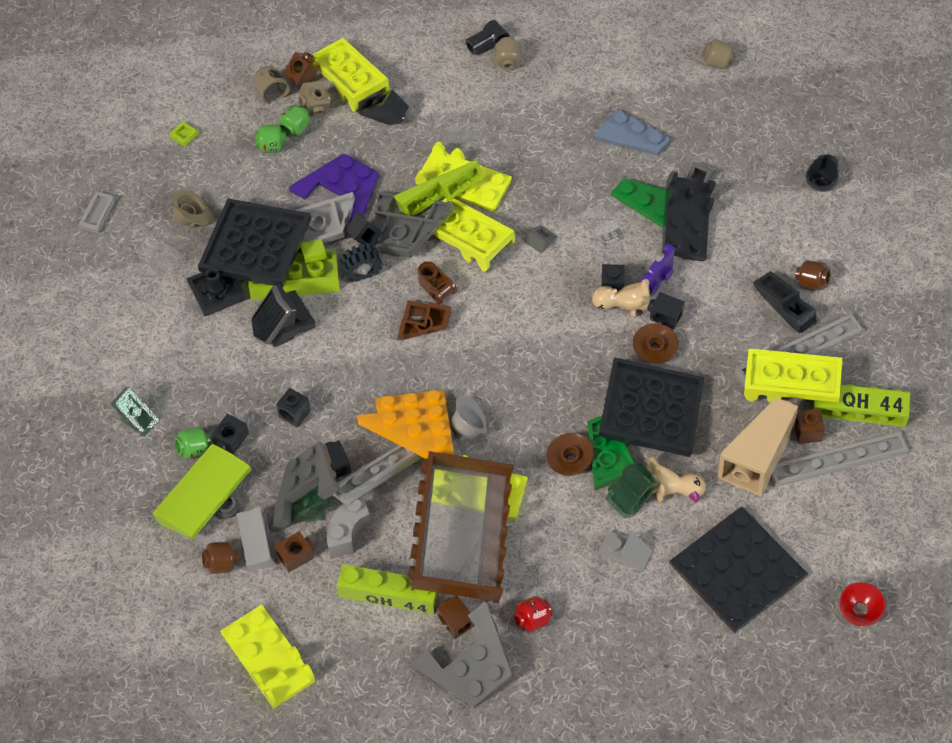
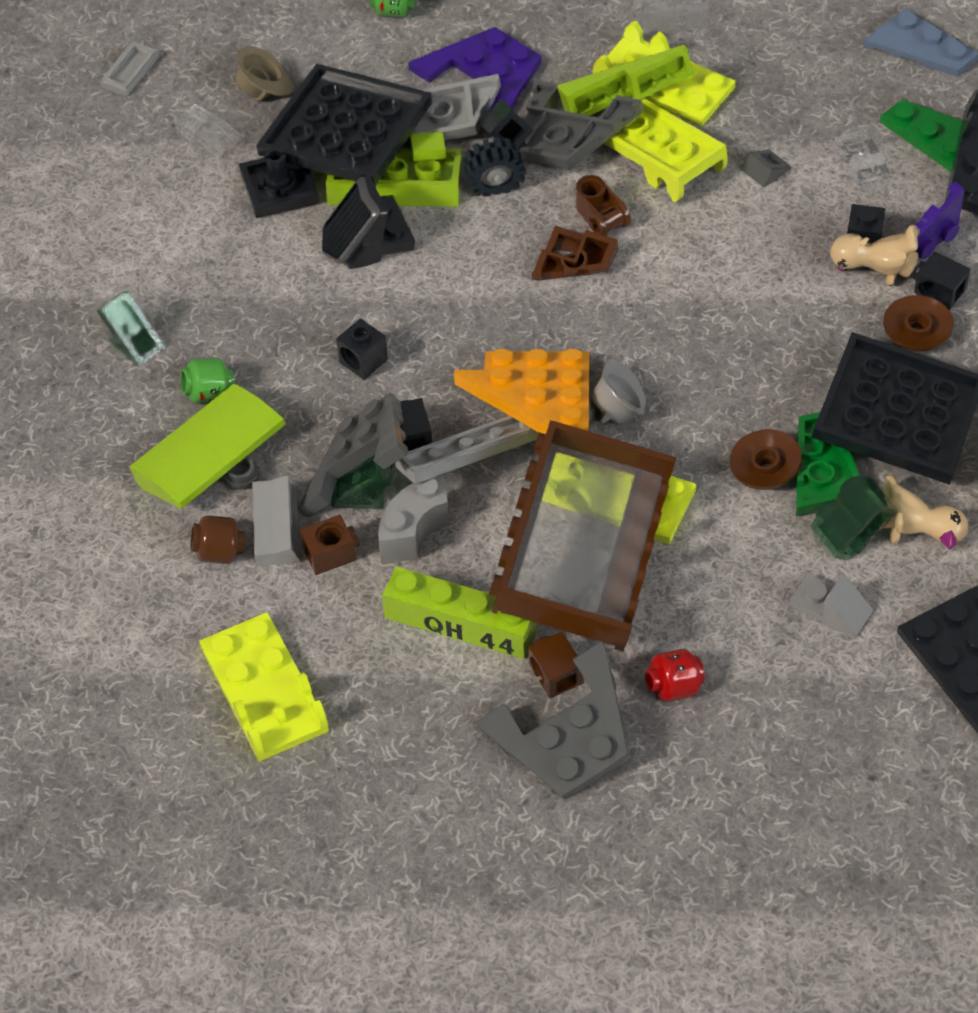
camera: 10 degrees right, 5 degrees down
black brick [211,413,249,455] -> none

